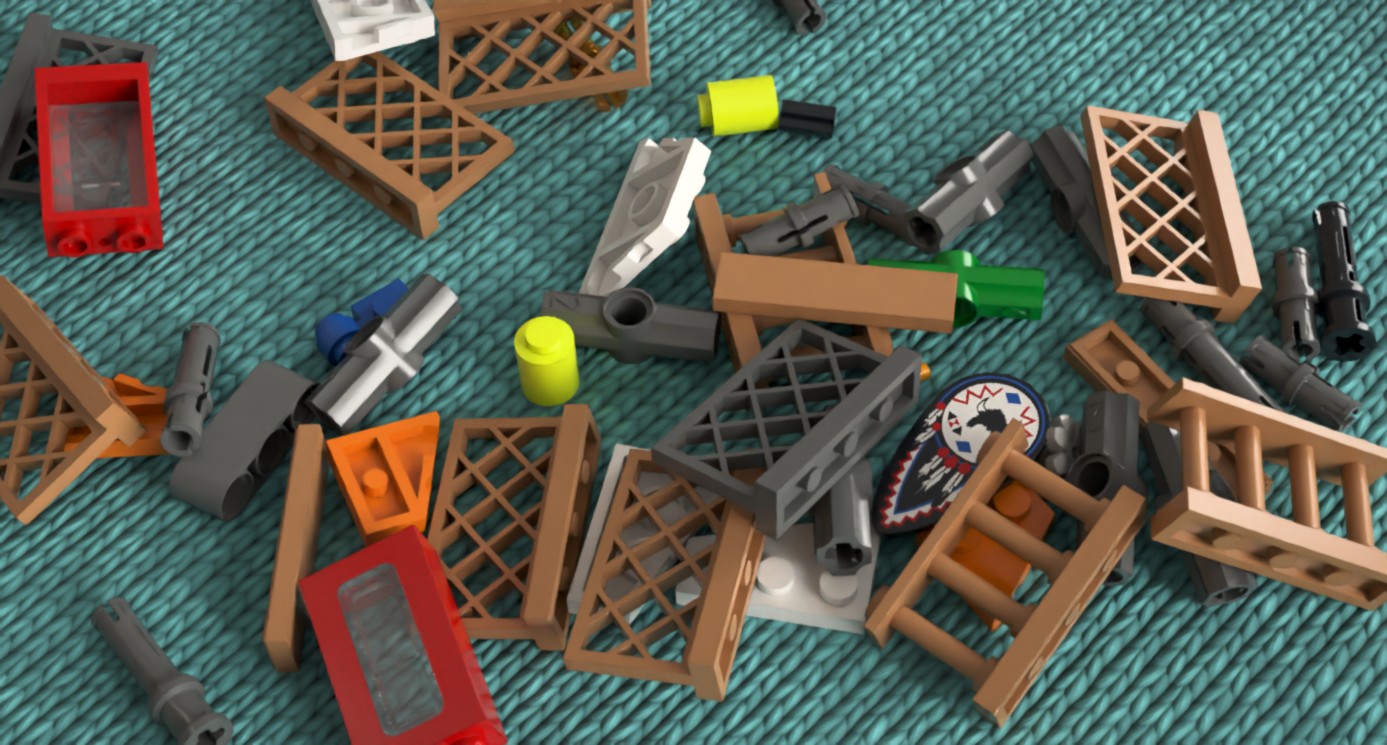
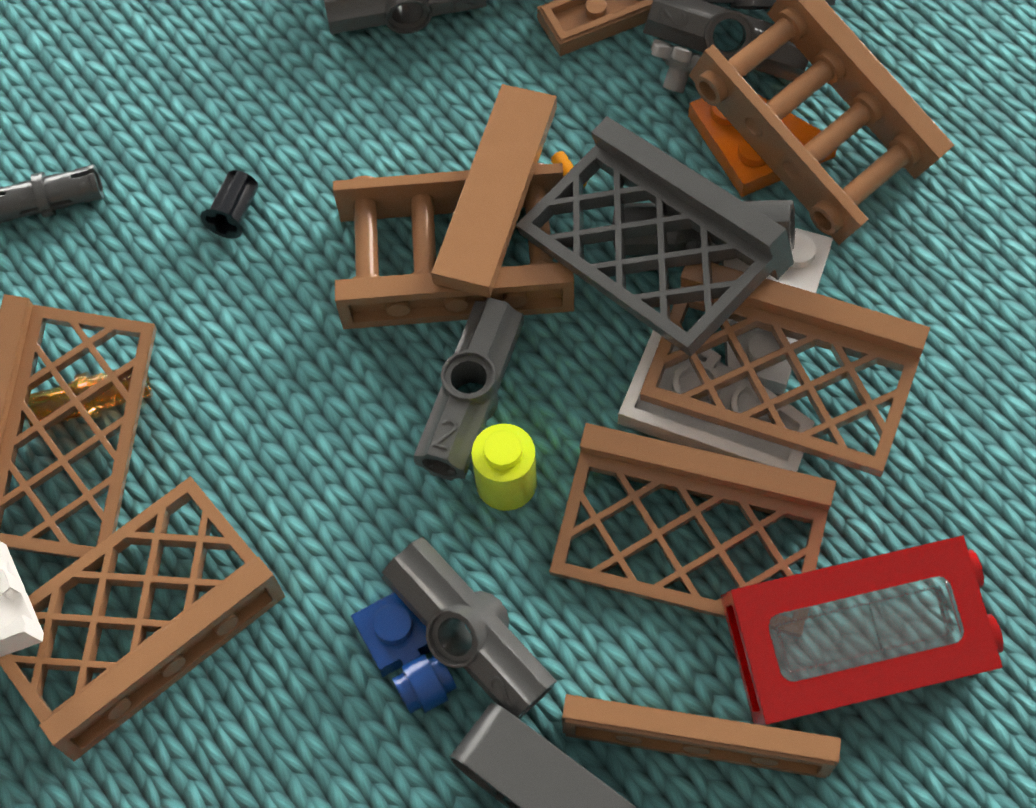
camera: 80 degrees left, 10 degrees up
orange wing [326,411,440,548] -> none
white wing [579,138,711,297] -> none
neon yellow brick [697,75,779,137] -> none
dark grey pin [738,182,859,257] -> none
dark grey pin [823,164,911,242] -> none
green piece [868,250,1045,328] -> none
shield [872,372,1051,539] -> none
dark grey piece [900,130,1034,255] -> none

